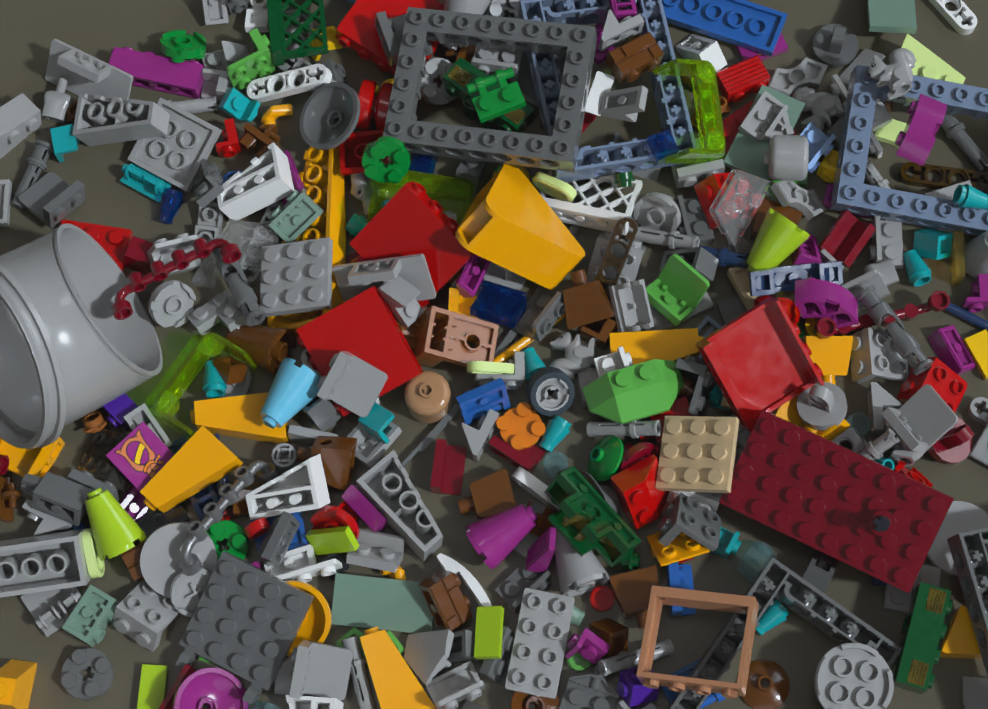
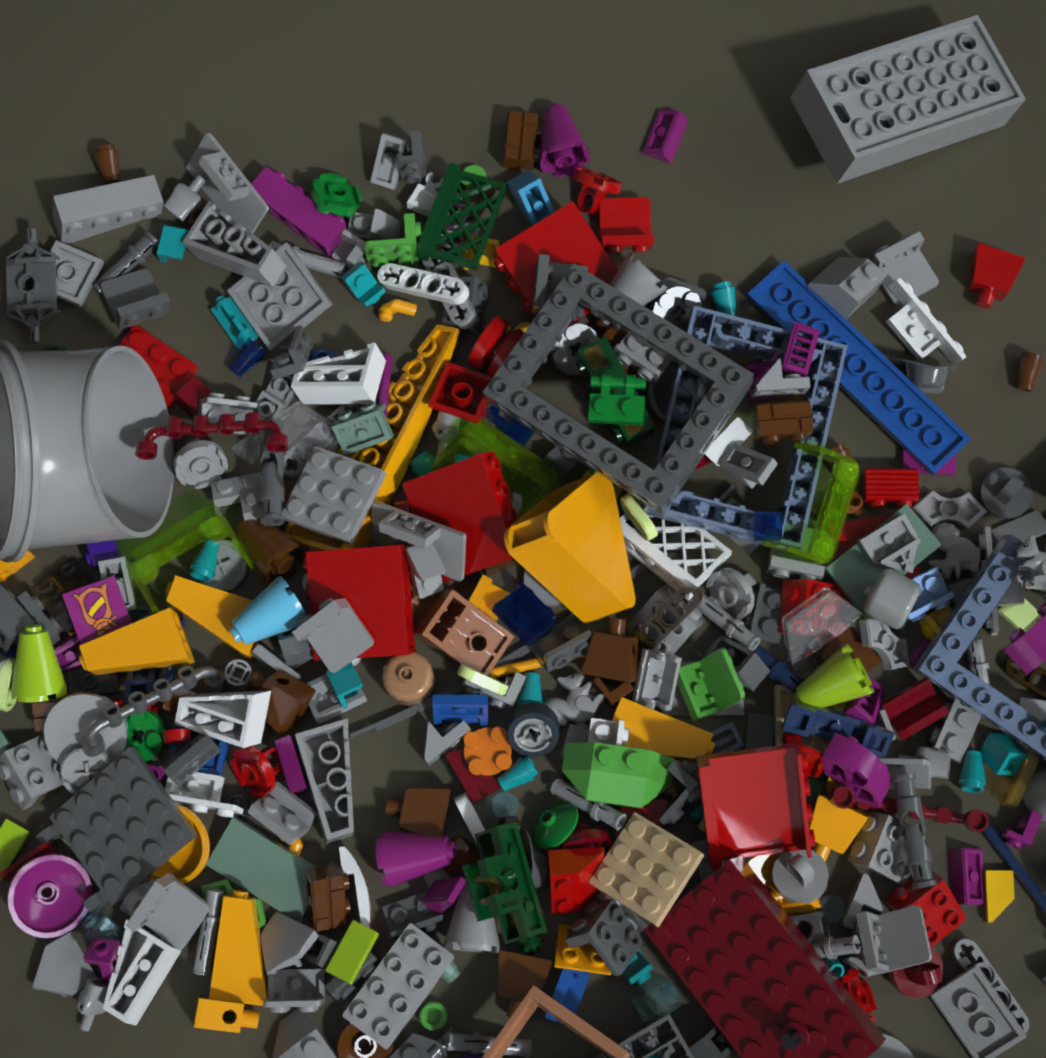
camera: 20 degrees right, 5 degrees up
dark orange plate [82,411,107,433] -> none
reddish brown slope [213,356,248,385] -> none
red bracket [215,118,242,158] -> none
reddish brown hips [239,122,281,159] -> none
dark grey dish [300,82,360,150] -> none
lime tile [305,526,360,555] -> none
green plate [362,136,410,184] -> none
dark red panel [430,439,467,496] -> none
magenta slope [455,255,491,298] -> none
magenta bracket [565,628,610,664] -> none
red tile [589,585,615,612] -> none
reddish brown panel [589,618,629,658] -> none
dark green plate [612,171,636,188] -> none
white slope [675,34,727,77] -> none

